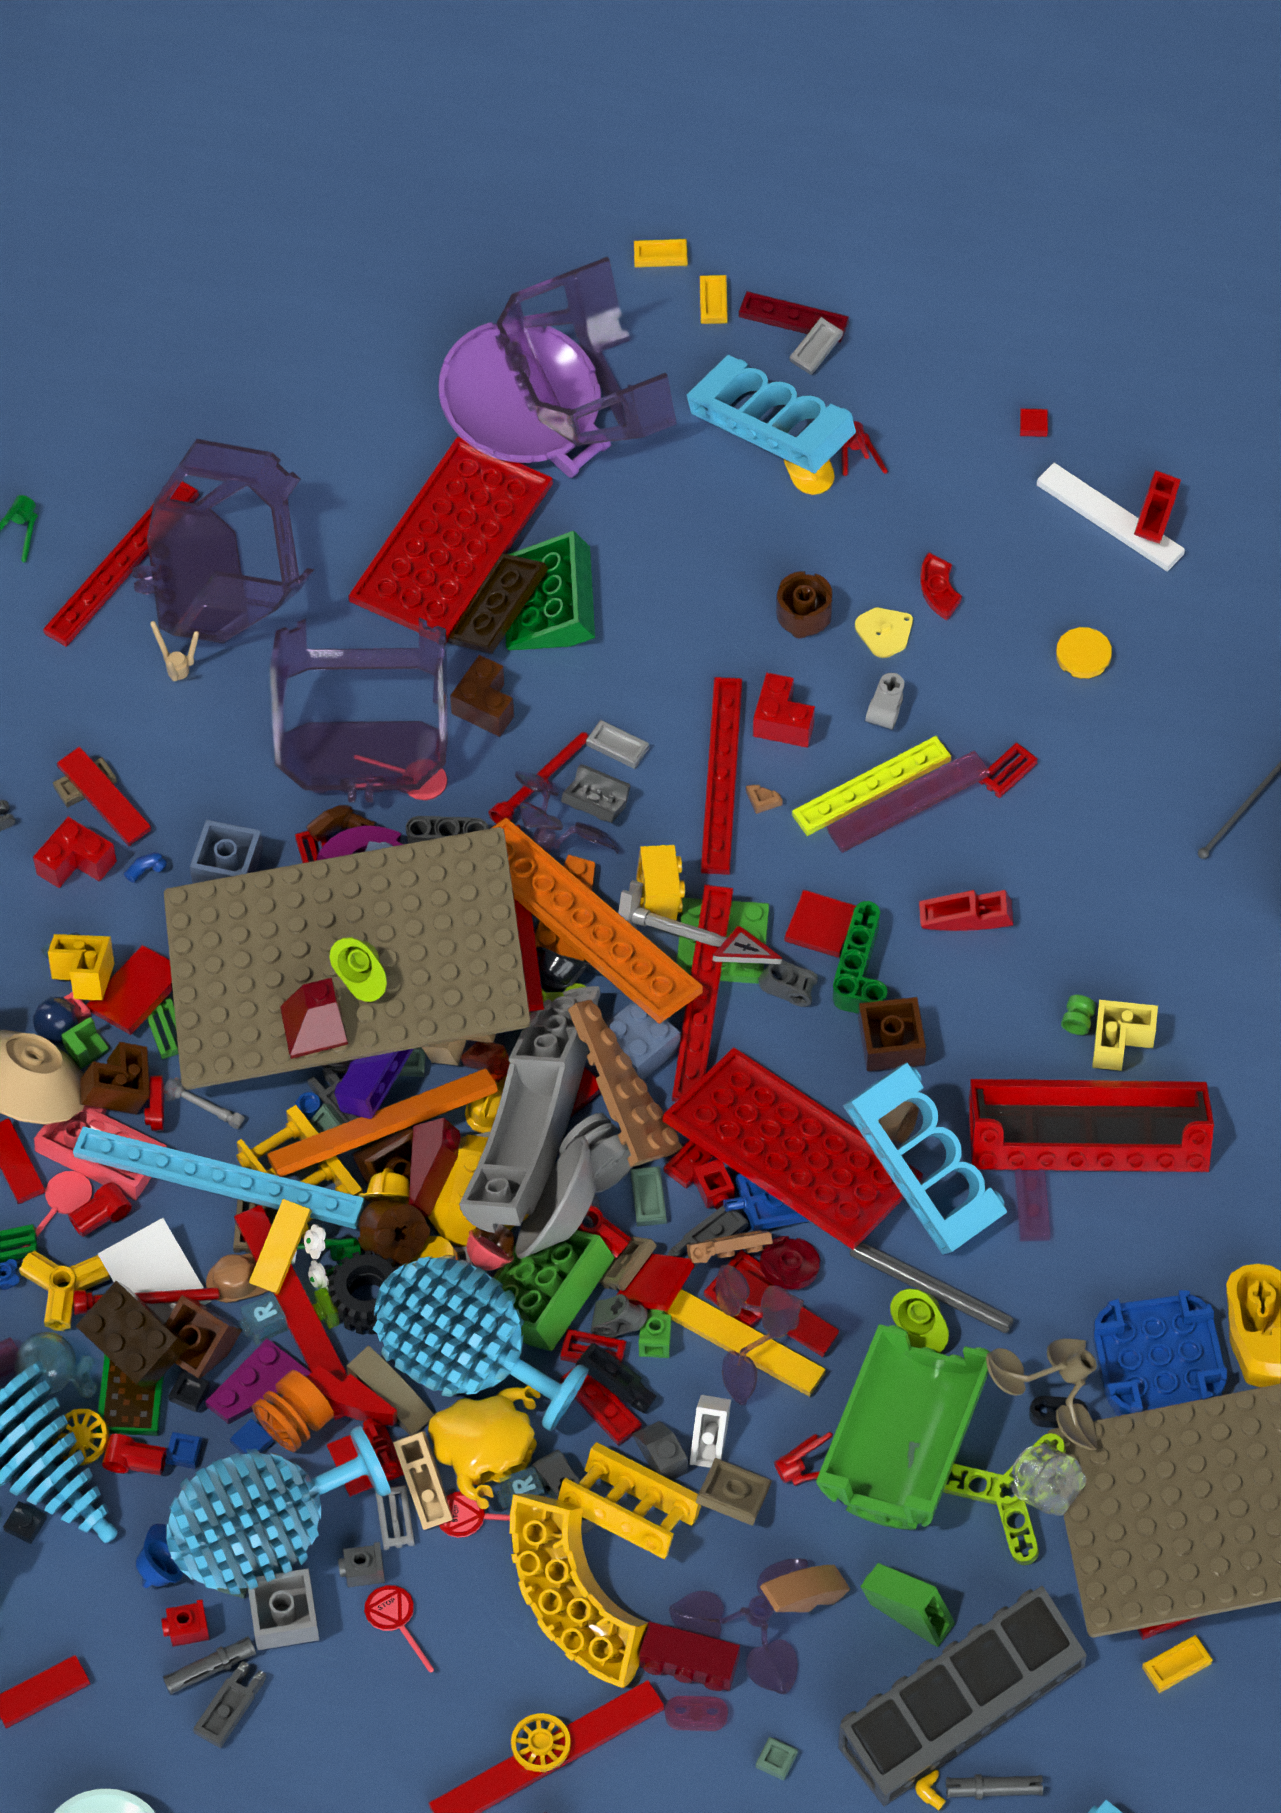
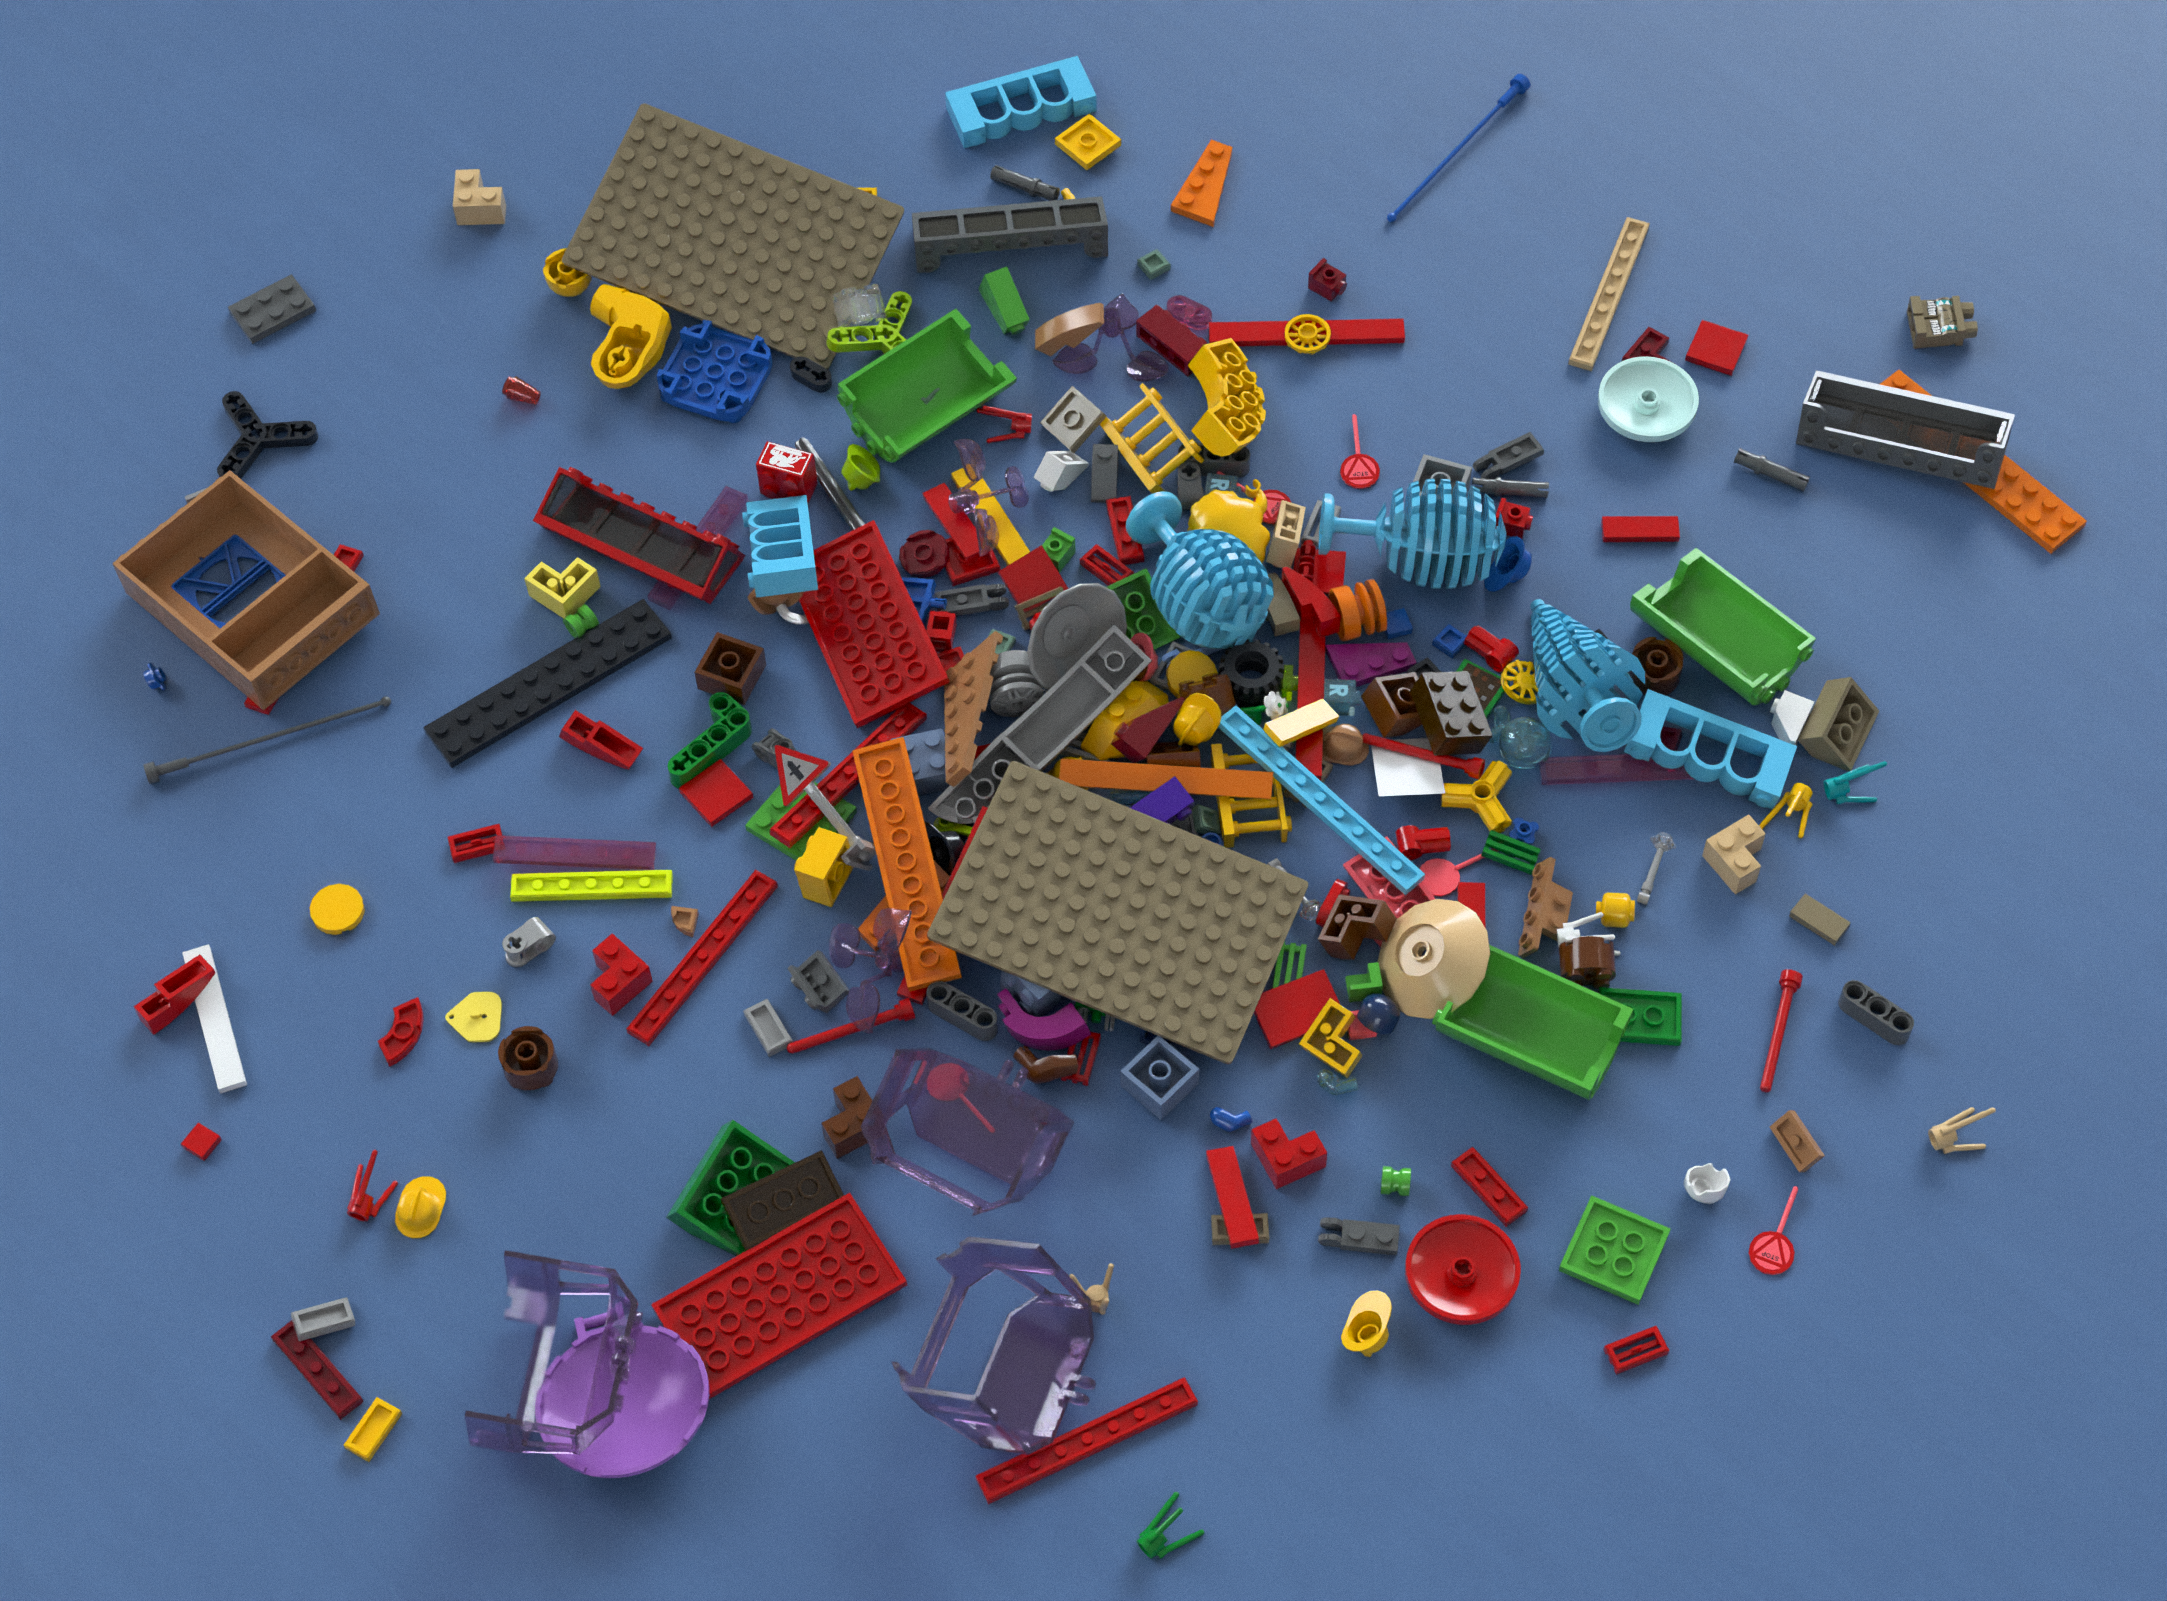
camera: 150 degrees left, 0 degrees up
dark red slope [280,977,348,1059] -> none
lime piece [329,937,387,1002] -> none
dark grey brick [338,1542,385,1588] -> none
black hinge [575,1343,657,1414] -> none
dark grey piece [590,1294,647,1338] -> none
yellow tile [634,239,688,267] -> none
medium azure fence [687,355,856,474] -> none
medium nougat hinge [687,1230,773,1263] -> none
dark tan plant [986,1339,1097,1450] -> none
none -> black plate [423,599,672,768]
none -> red brick [756,441,818,504]

